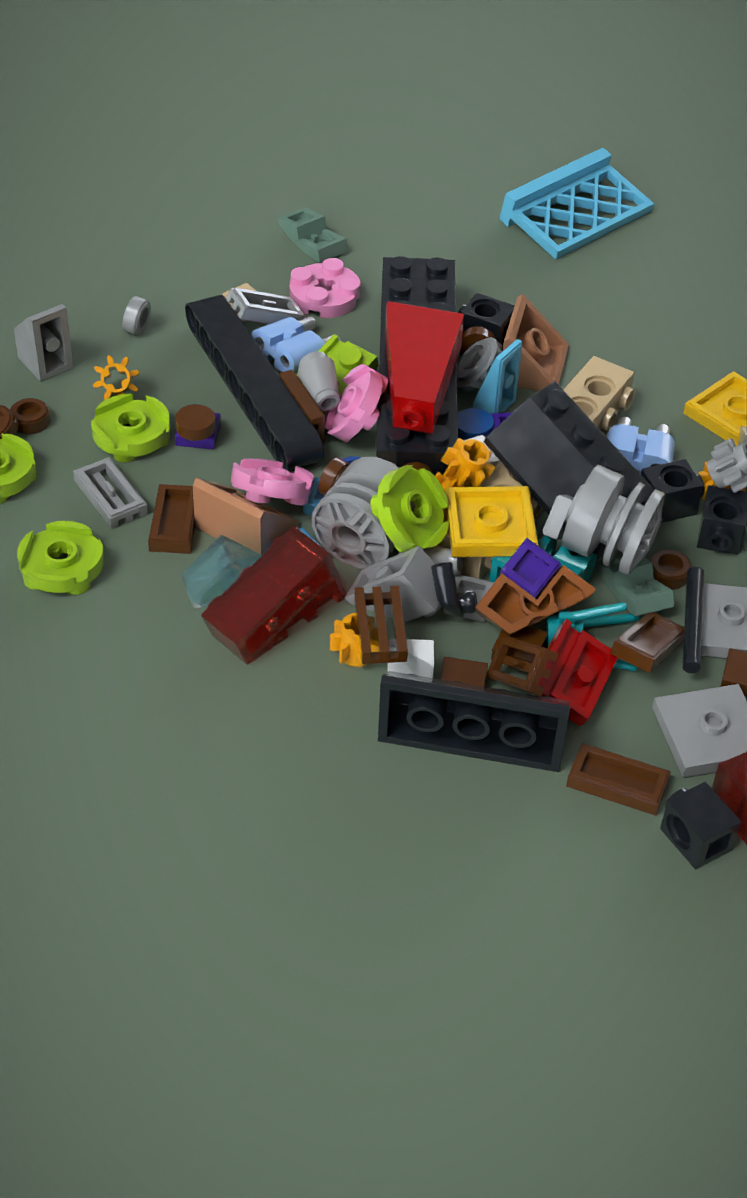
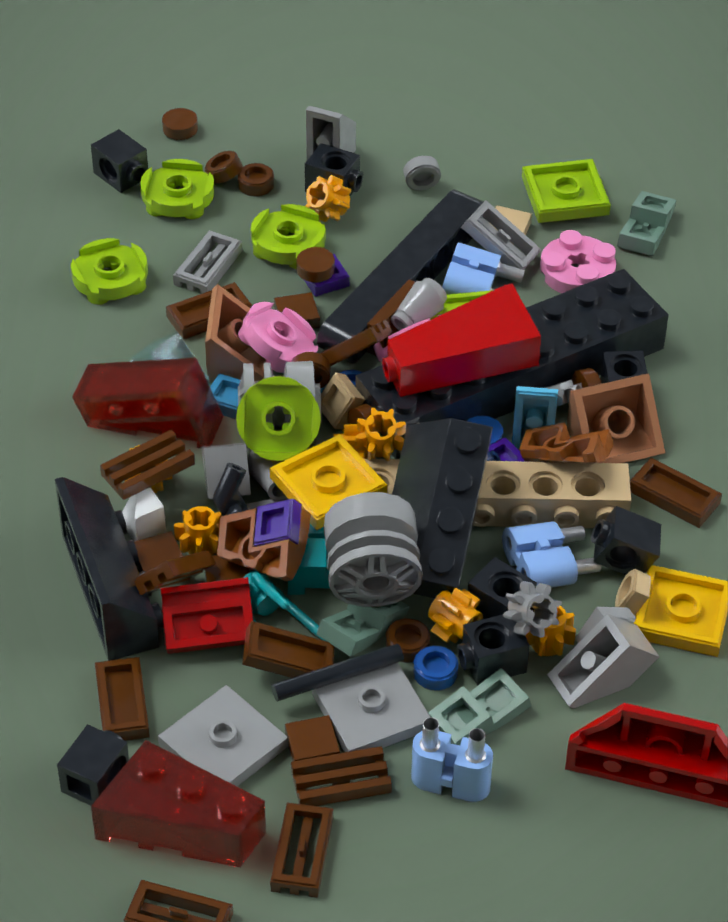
camera: 60 degrees right, 0 degrees up
none -> light orange gear [174,506,222,555]
none -> reddish brown tile [274,292,320,329]
none -> black brick [305,143,363,196]
none -> reddish brown tile [320,319,392,366]
none -> blue tile [413,646,458,691]
none -> light orange gear [428,588,483,643]
none -> dark orange slope [519,422,614,463]
none -> lime plate [522,159,611,223]
none -> black brick [591,506,662,575]
none -> tan tile [615,569,651,615]
none -> reddish brown tile [630,458,722,528]

